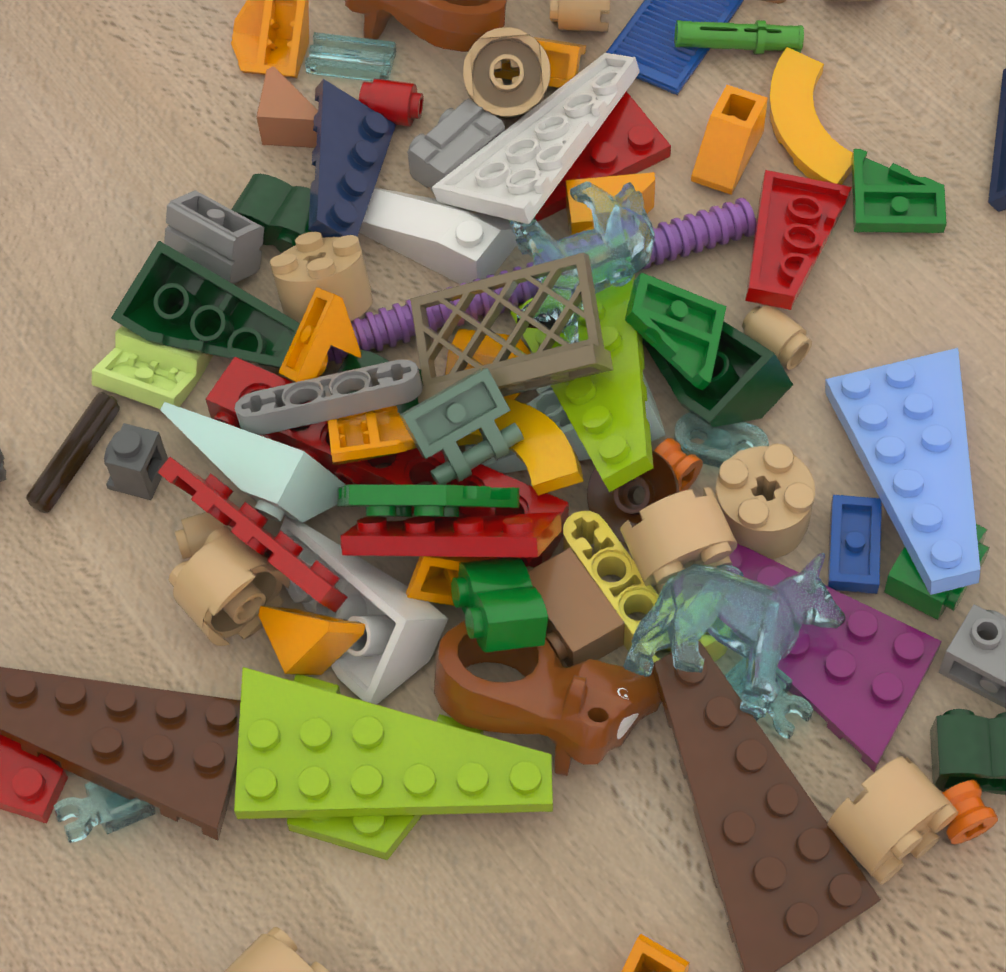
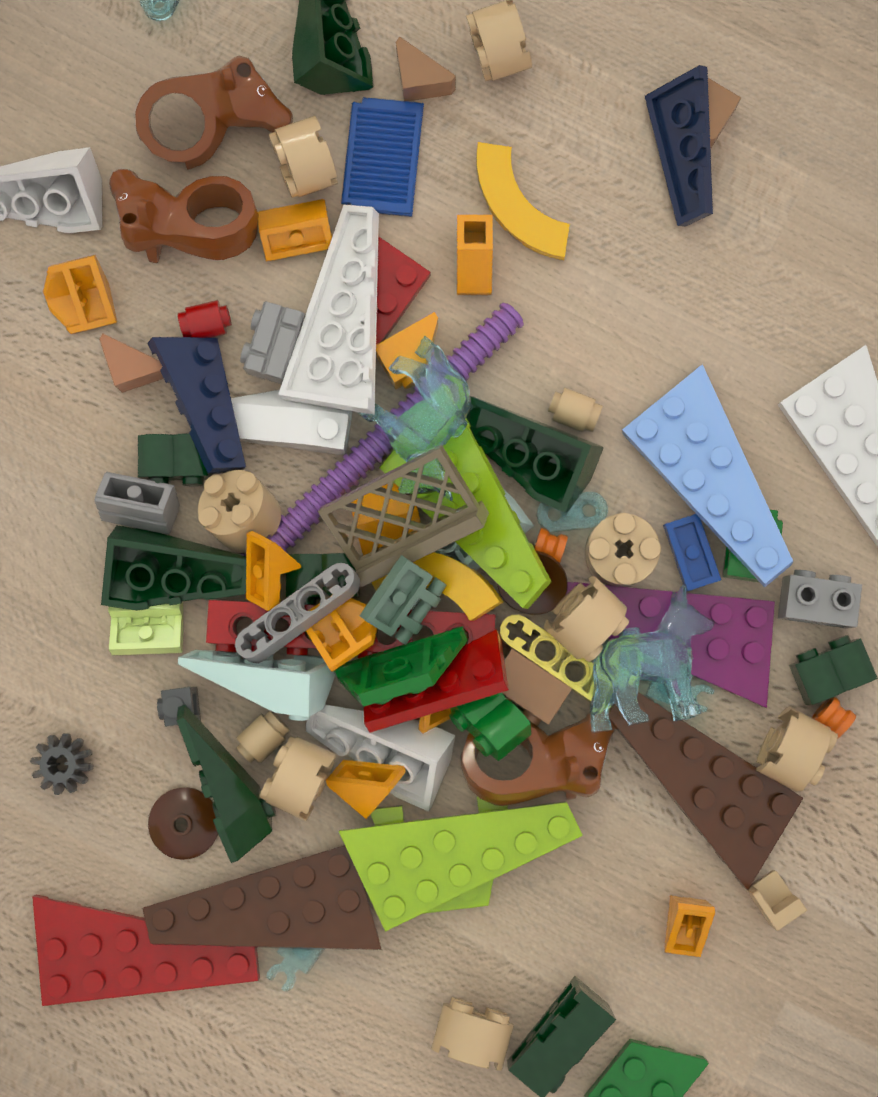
camera: 25 degrees left, 25 degrees up
dark brown axle [26,392,120,513] -> none
red wing [157,457,348,613] -> none
clear light blue tile [305,32,397,81] -> none
tan brick [463,27,550,119] -> none
green wing [625,272,727,390] -> none
bright green pin [674,20,804,54] -> none
red wing [745,170,852,310] -> none
green wing [851,149,947,233] -> none
none -> reddish brown dish [148,787,218,860]
none -> dark green wedge [176,705,276,863]

